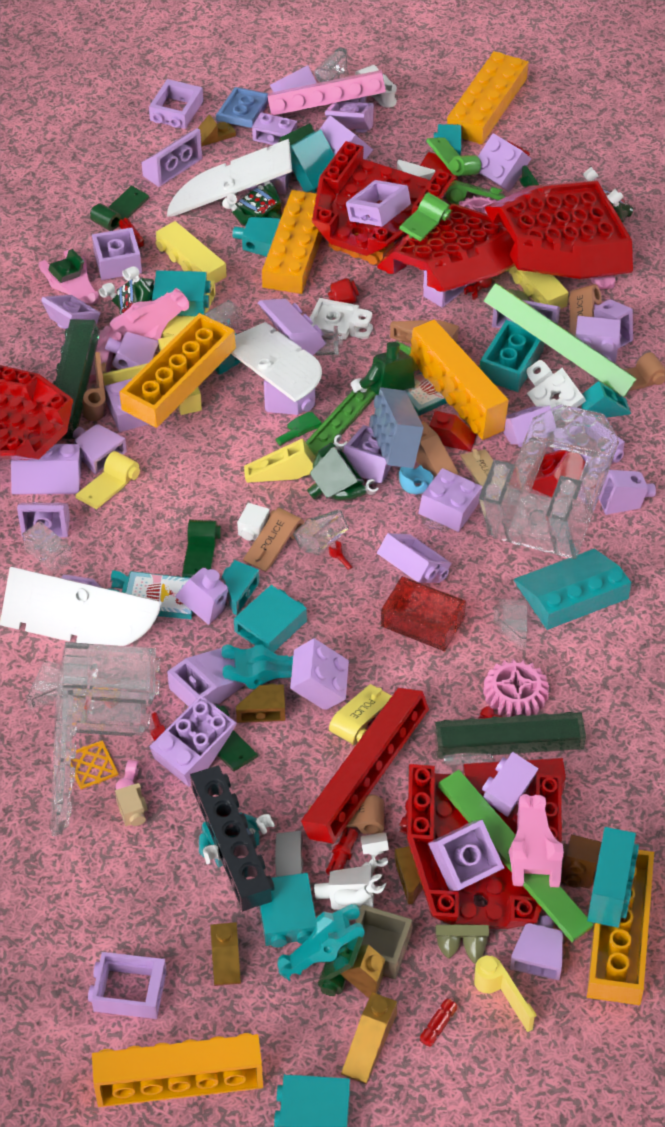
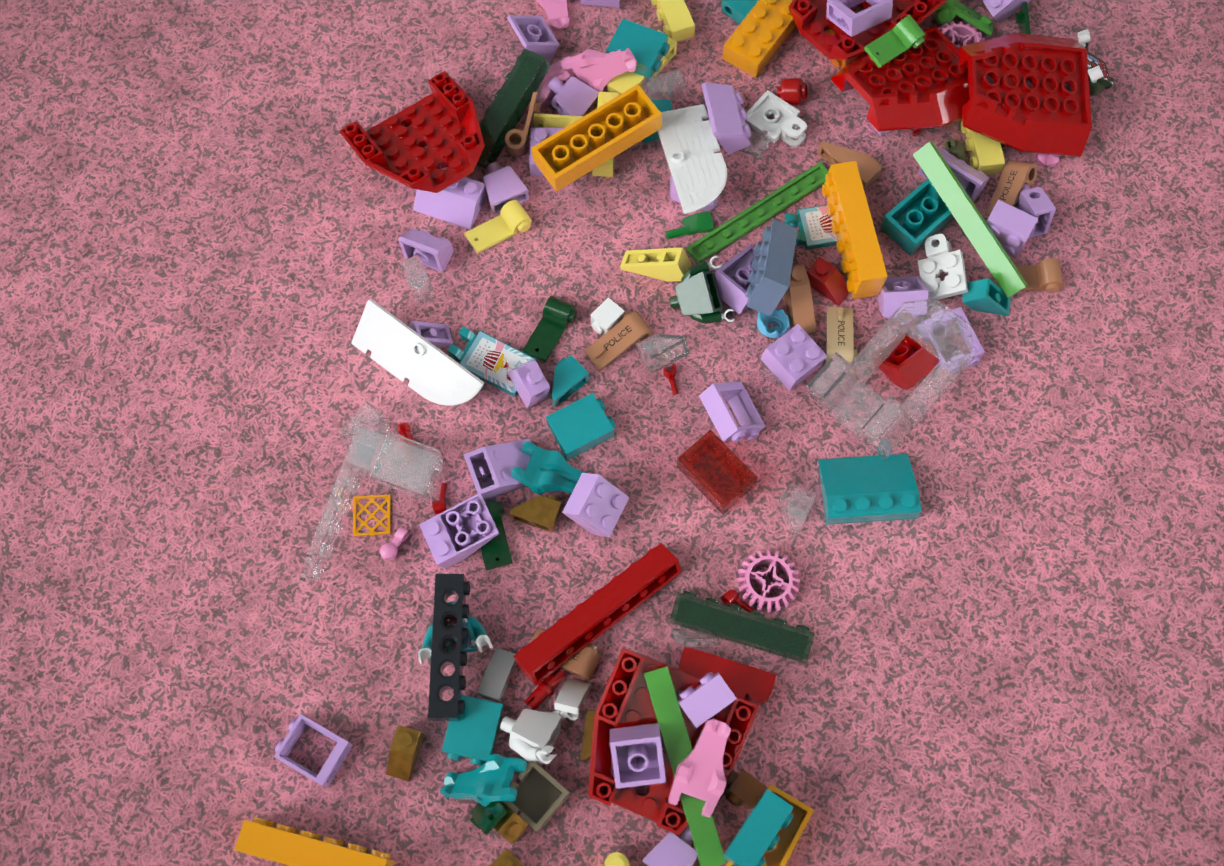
camera: 25 degrees right, 20 degrees up
torso [98,266,154,315] -> none
tan brick [115,783,148,826] -> none
light yellow door [329,684,392,745] -> none
dark green torso [351,342,418,395] -> none
olive tile [435,925,489,964] -> none
lavender torso [599,470,656,515] -> none

